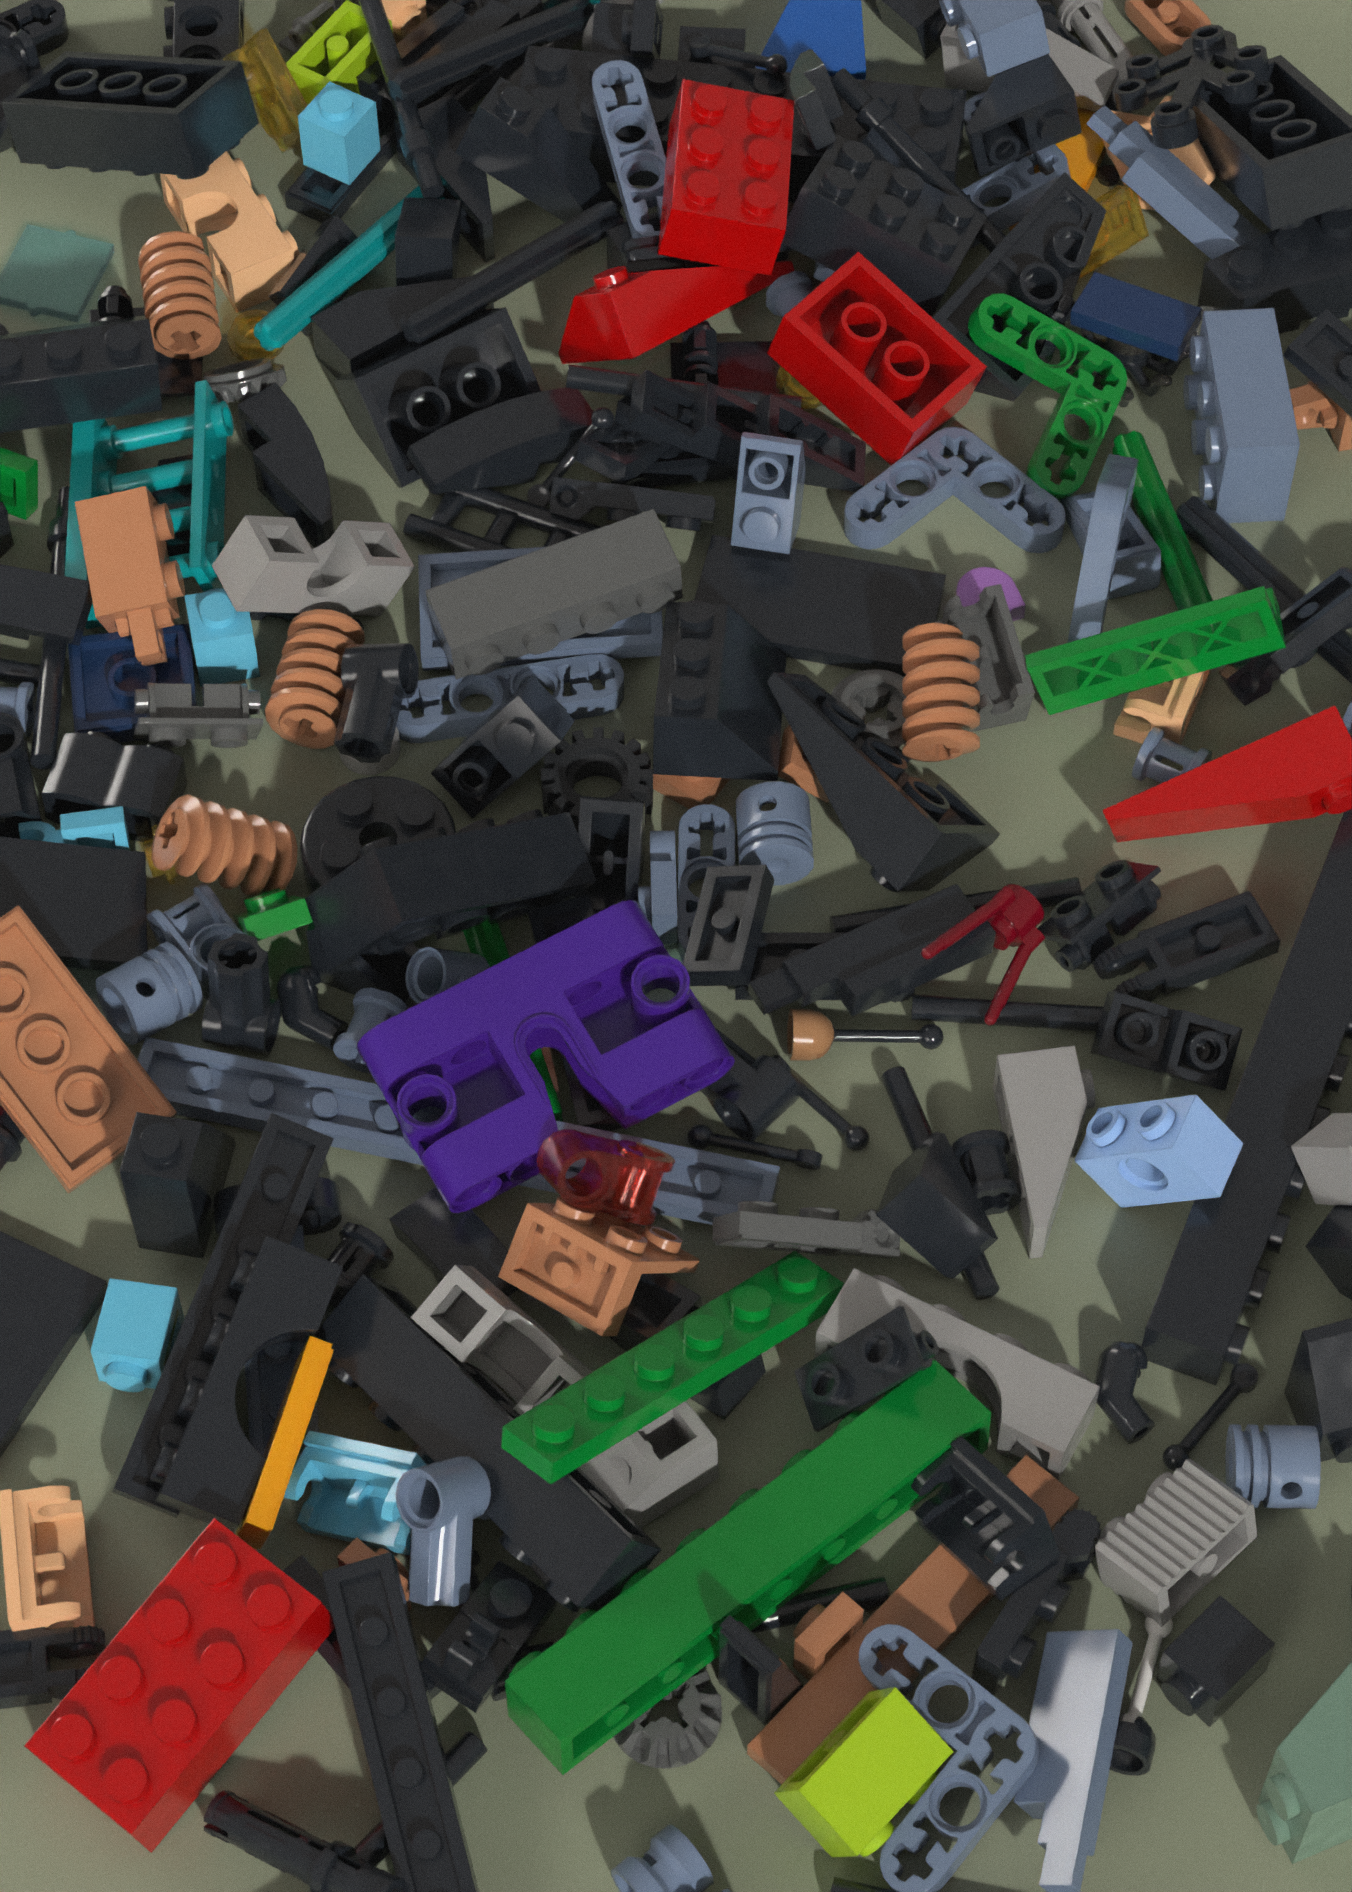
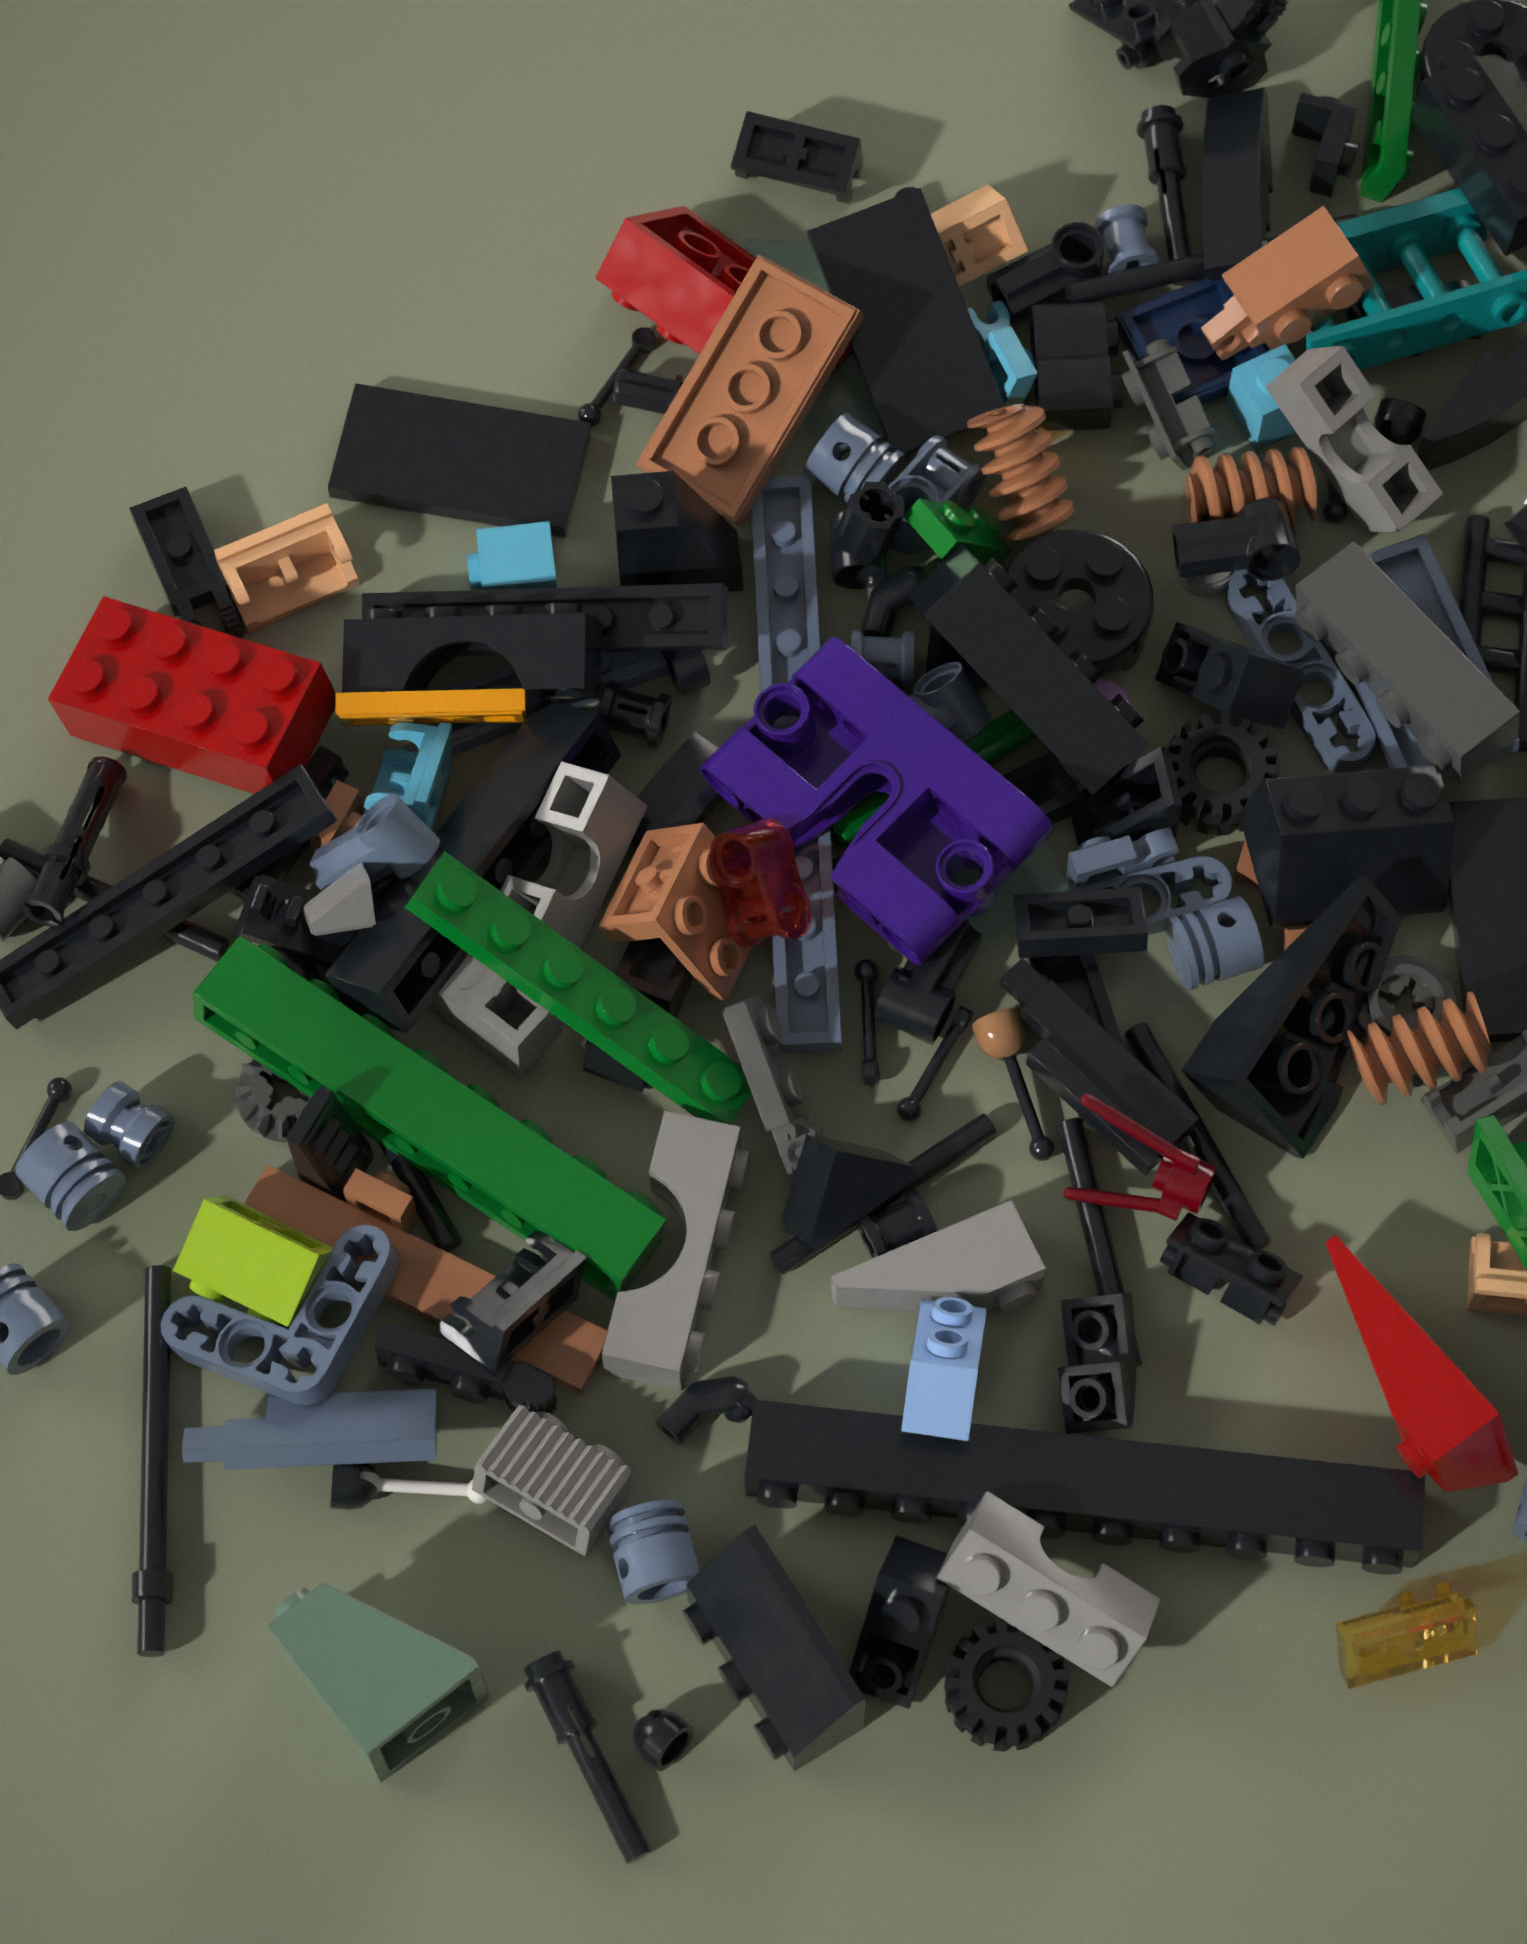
camera: 75 degrees right, 10 degrees up
black hinge [794,1306,939,1432] -> none
black hinge [1092,891,1281,1002] -> none
sand blue bush [1132,727,1212,783] -> none
black brick [1156,1595,1275,1727] -> none
black hinge [1163,1363,1258,1471] -> none
none -> light grey slope [303,863,376,936]

